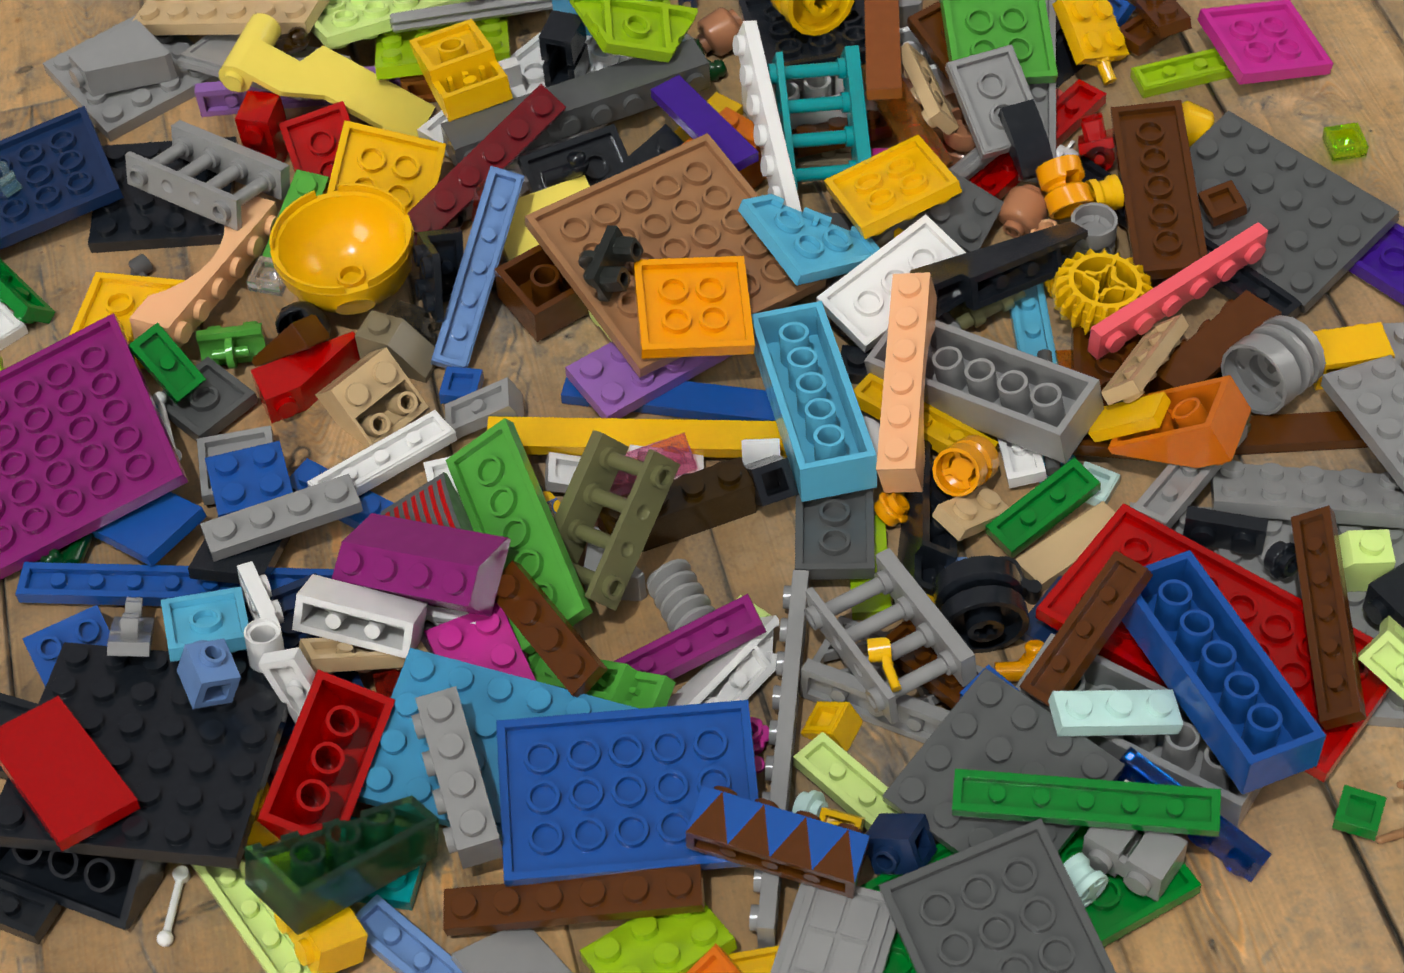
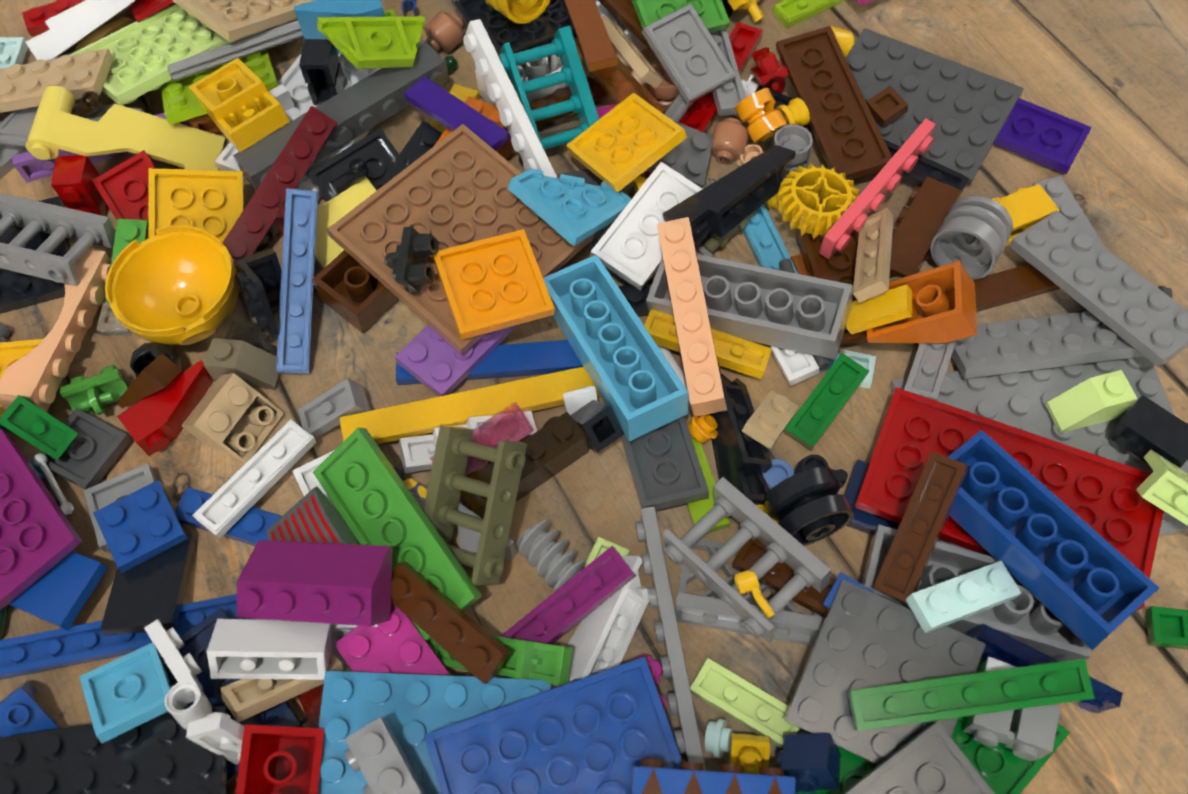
camera: 15 degrees left, 10 degrees up
light grey plate [107,597,154,657] -> none
medium blue brick [177,638,241,709] -> none
light grey plate [200,474,363,562] -> none
blue plate [439,366,484,404] -> none
yellow slope [801,701,863,752] -> none
light orange wheel [932,435,999,497] -> none
light orange arm [994,640,1044,682] -> none
black slope [998,99,1053,181] -> none
tan tile [1015,501,1116,591] -> none
light aqua wheel [1064,853,1109,907] -> none
black plate [1183,506,1269,556] -> none
black plate [1264,541,1298,579] -> none
reddish brown plate [1291,505,1367,730] -> none
clear neon green plate [1322,122,1369,161] -> none

